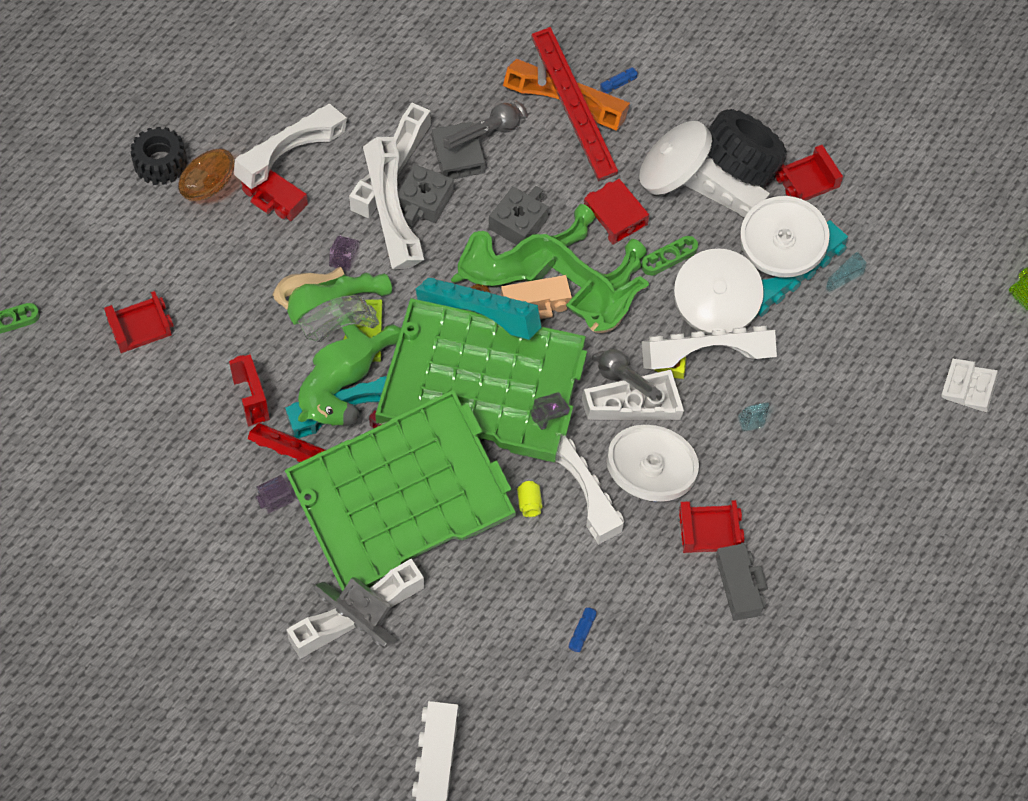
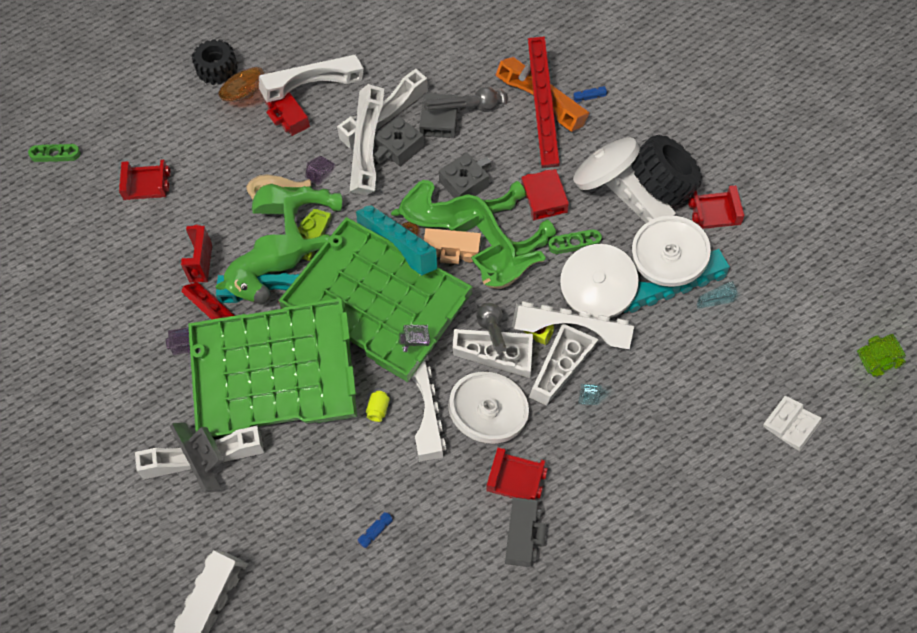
camera: 25 degrees right, 0 degrees up
clear arch [298,295,379,342] -> none
none -> white wedge [529,323,598,405]

